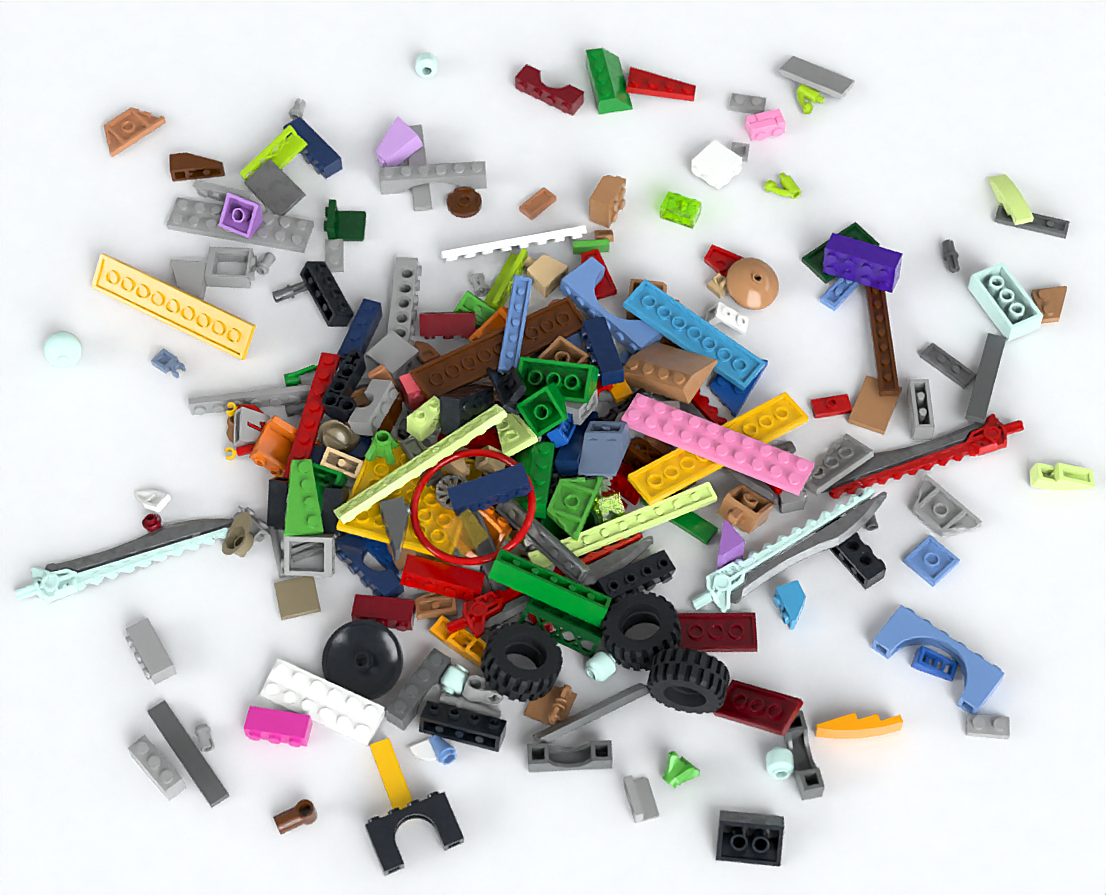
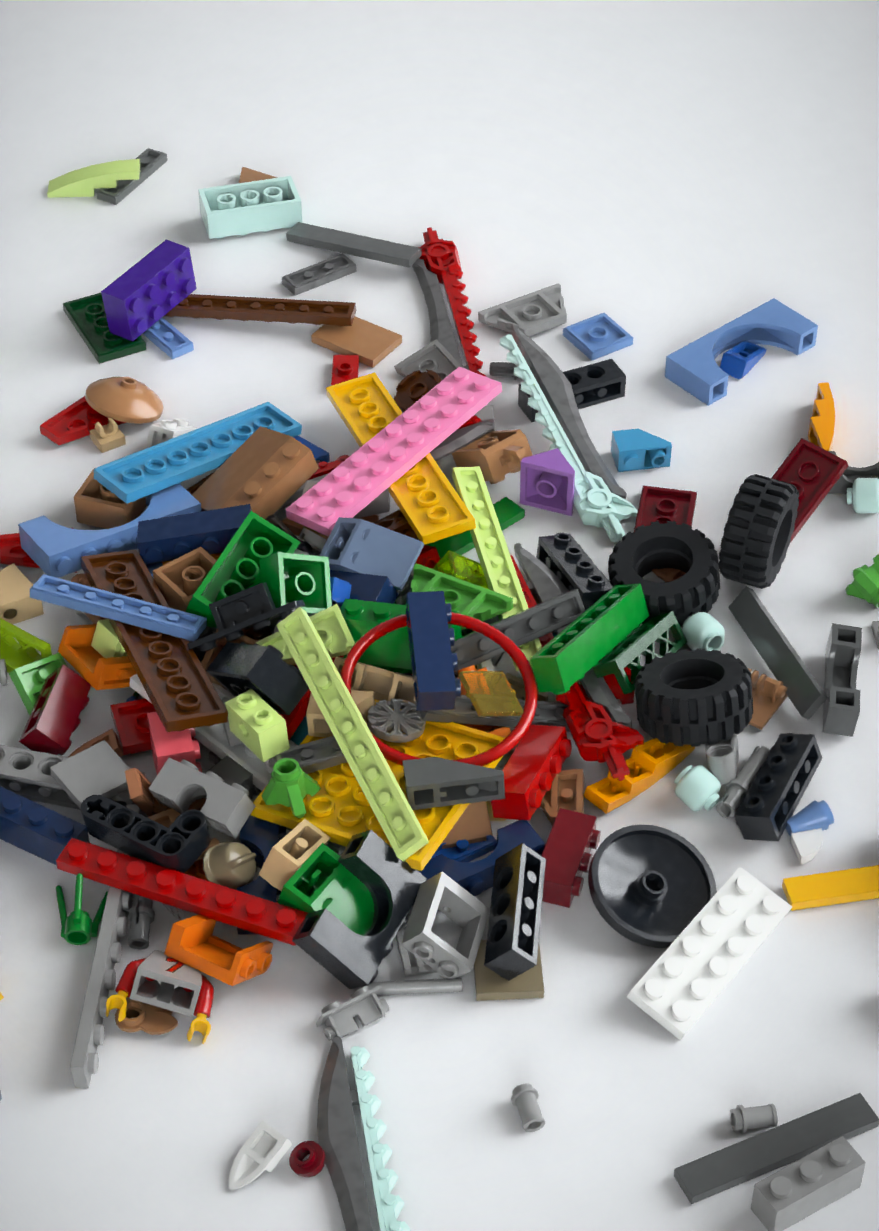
camera: 80 degrees left, 15 degrees down
light grey brick [125,618,177,685] -> none
dark tan piece [222,512,254,557] -> none
dark pink brick [244,706,312,747] -> none
bright green wing [283,459,323,537] -> none
dark grey arch [385,648,452,731] -> none
light grey brick [907,379,935,440] -> none
dark grey axle [942,239,960,273] -> none
light grey plate [966,714,1010,740] -> none
yellowish green slope [1029,462,1095,490] -> none
none -> reddish brown tile [394,370,442,412]
none -> black brick [484,843,546,981]
none -> light grey pin [511,1084,545,1132]

